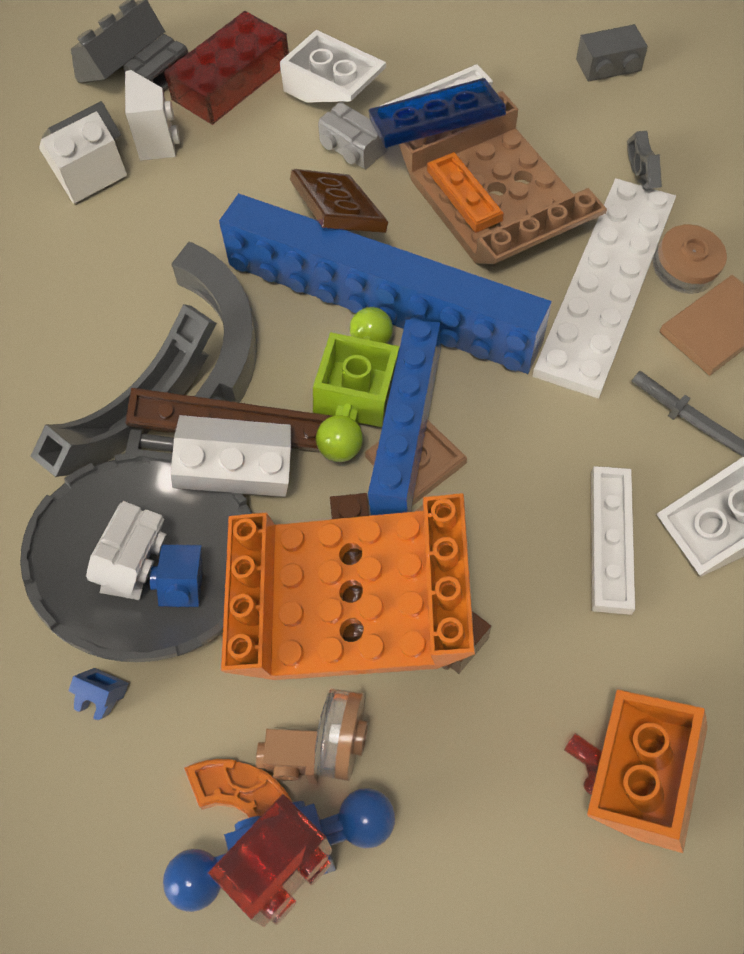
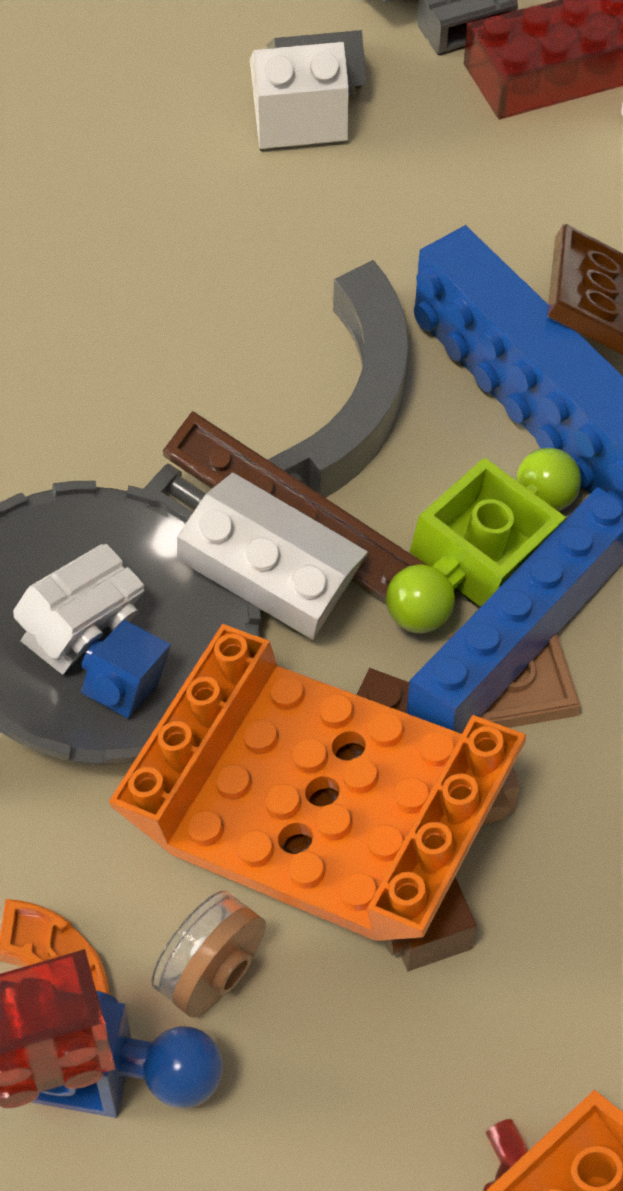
camera: 25 degrees right, 5 degrees down
dark grey arch [30,304,217,477] -> none
white slope [125,70,180,161] -> none
medium nougat brick [256,729,321,784] -> none

